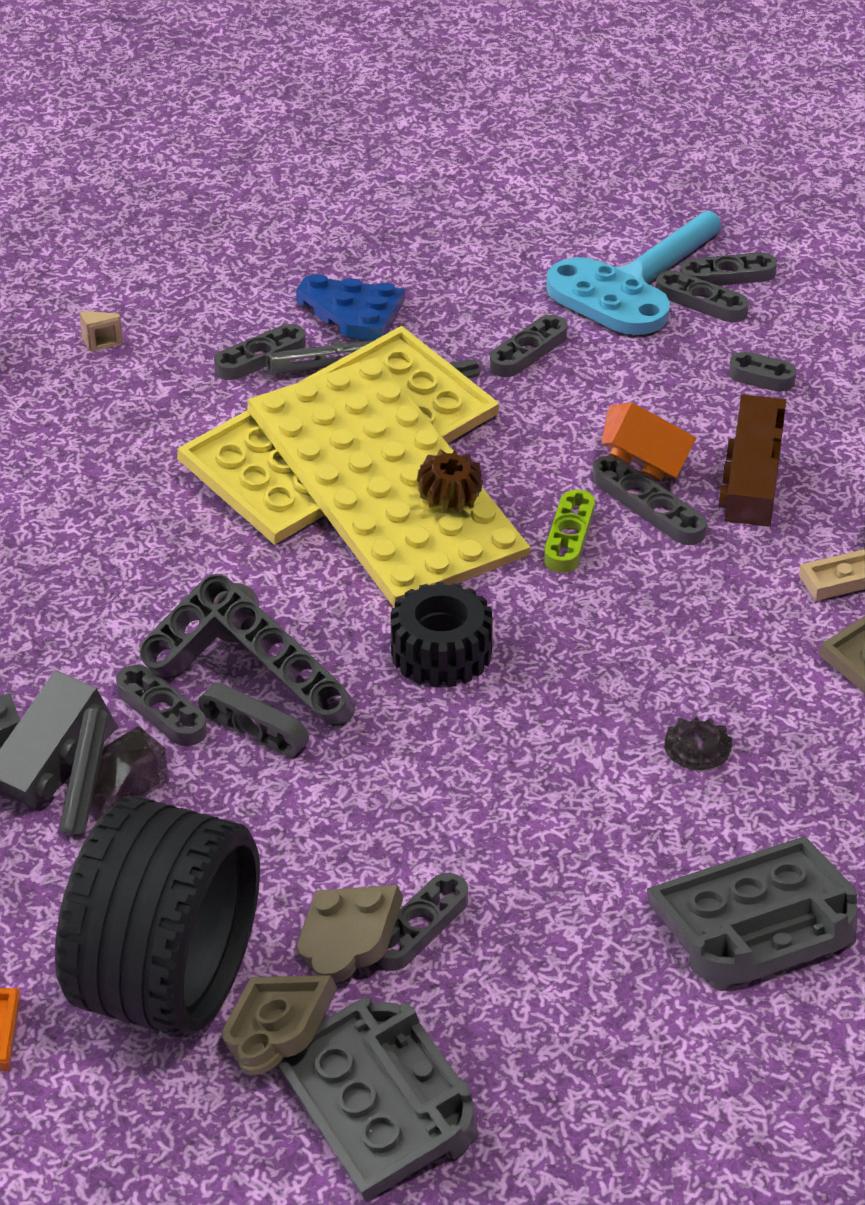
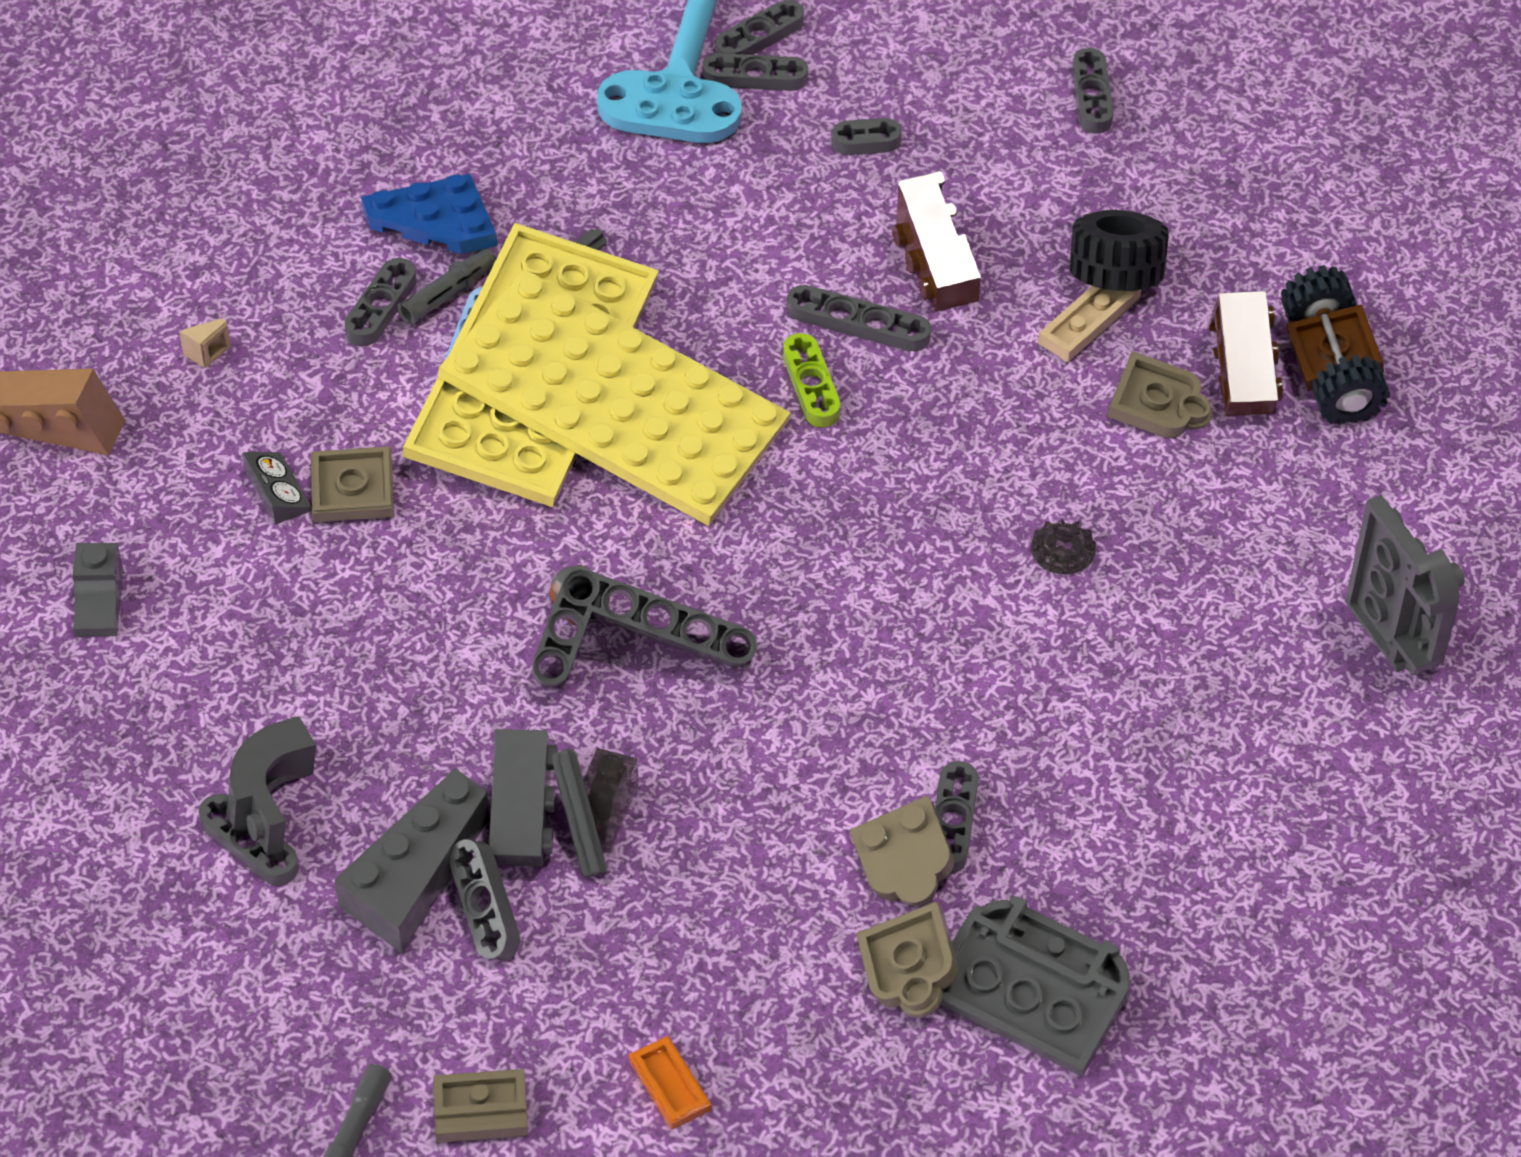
camera: 30 degrees left, 10 degrees up
black tyre [55,796,260,1038] -> none
dark grey beam [116,665,207,746] -> none
dark grey beam [198,683,309,758] -> none
black tyre [390,582,493,687] -> none
reddish brown gear [417,449,483,513] -> none
dark grey beam [490,315,567,377] -> none
orange slope [601,402,697,481] -> none
dark grey plate [647,836,857,990] -> none
none -> slope [242,452,312,525]
none -> dark tan plate [311,446,395,522]

